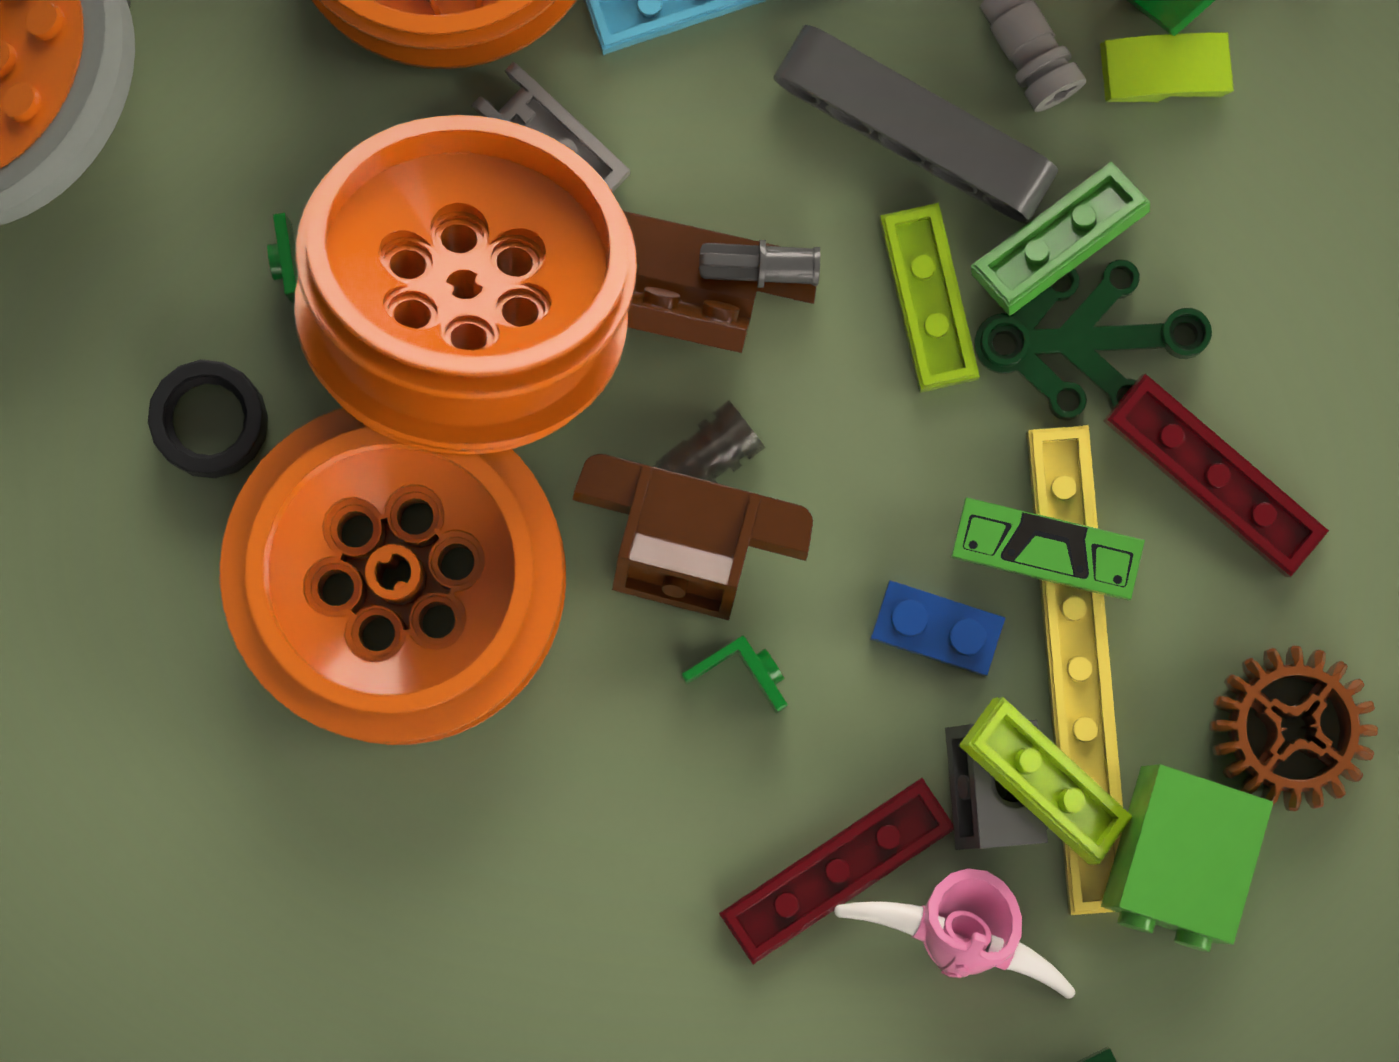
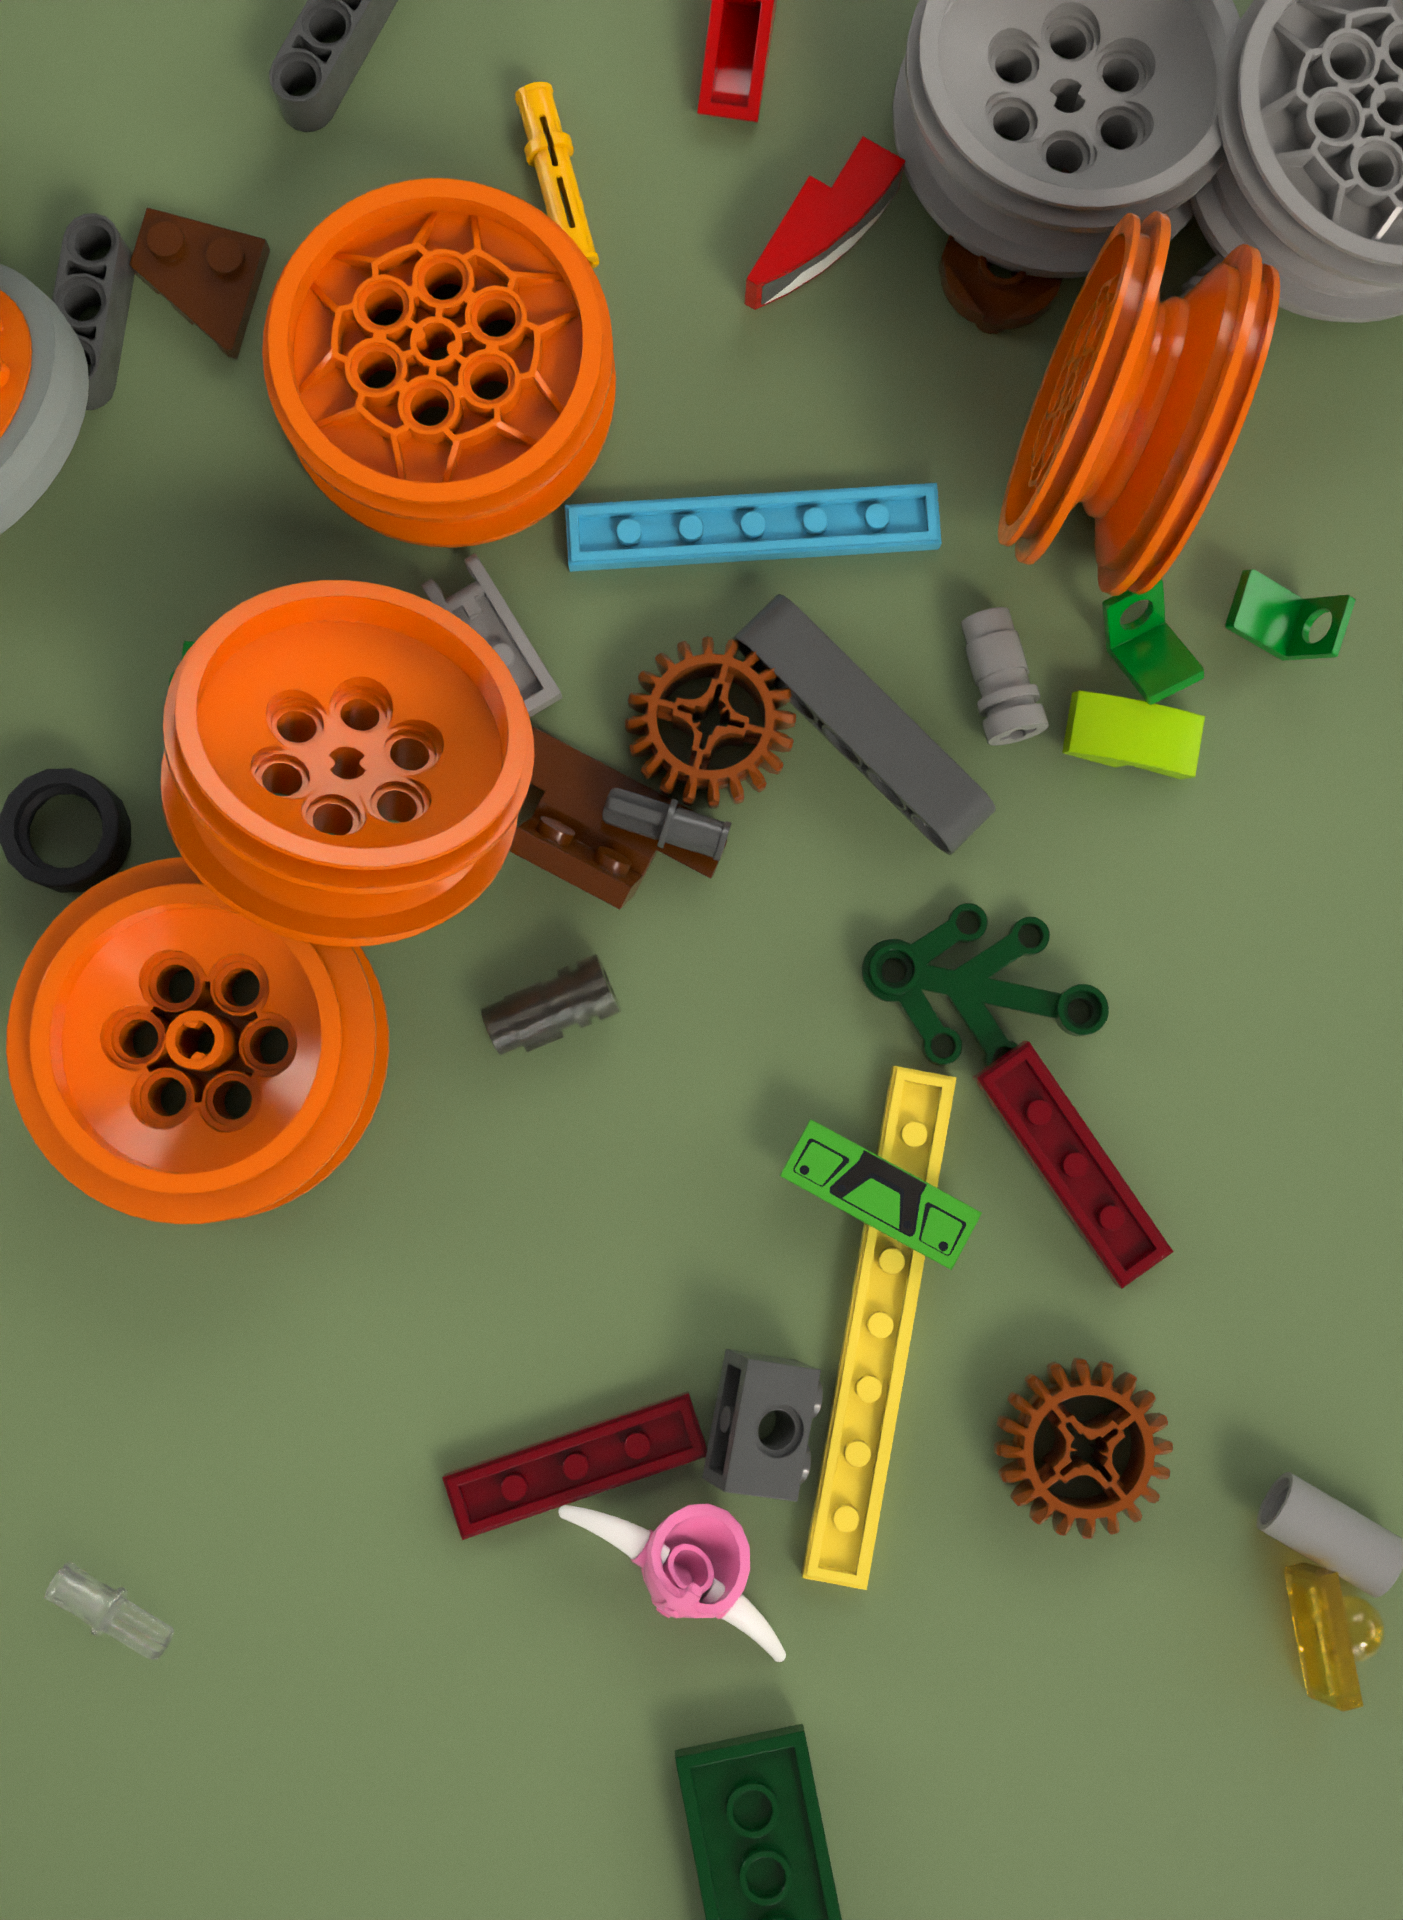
camera: 10 degrees right, 0 degrees up
reddish brown plate [573,454,813,621] -> none
green bracket [681,635,788,714] -> none
blue plate [870,580,1005,677] -> none
lime tile [879,202,980,393] -> none
lime tile [959,697,1133,865] -> none
bright green tile [971,161,1150,316] -> none
bright green brick [1101,764,1274,952] -> none
none -> dark orange gear [625,636,796,809]

